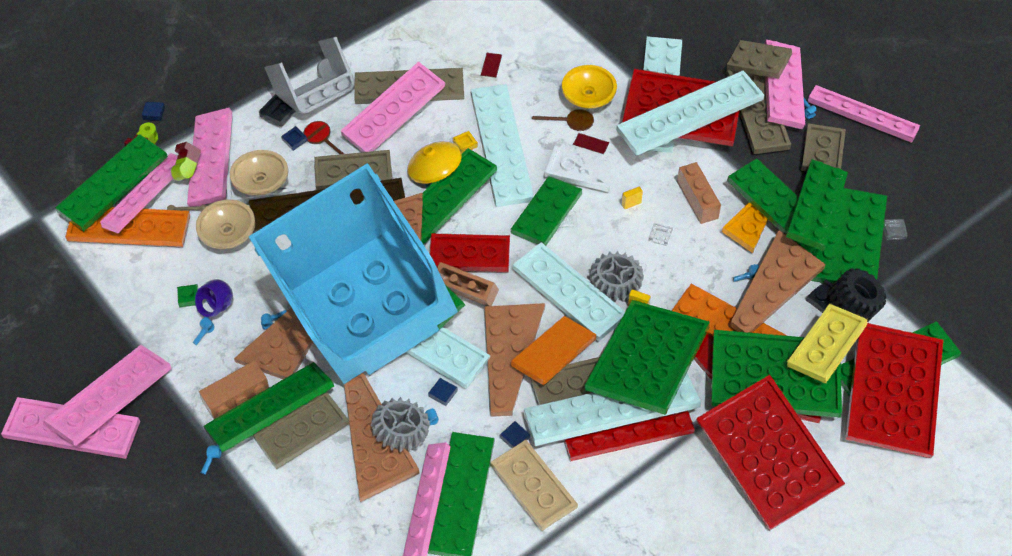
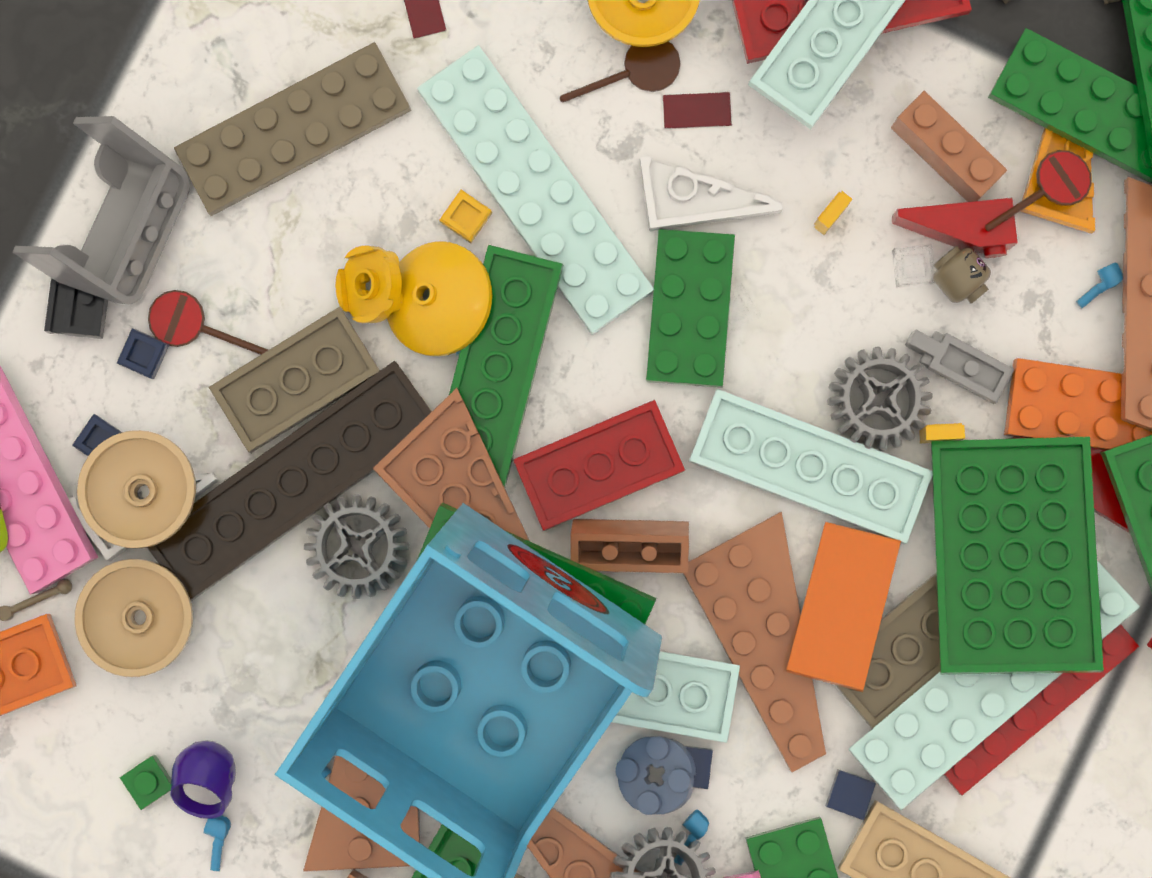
camera: 25 degrees left, 30 degrees up
bright pink plate [341,62,445,152] -> none
none -> yellow plate [335,246,403,323]
none -> sand blue plate [615,736,696,815]
none -> red slope [892,198,1018,258]
none -> light grey hinge [905,330,1014,404]
none -> dark tan head [933,246,991,304]
none -> piece [985,150,1092,231]

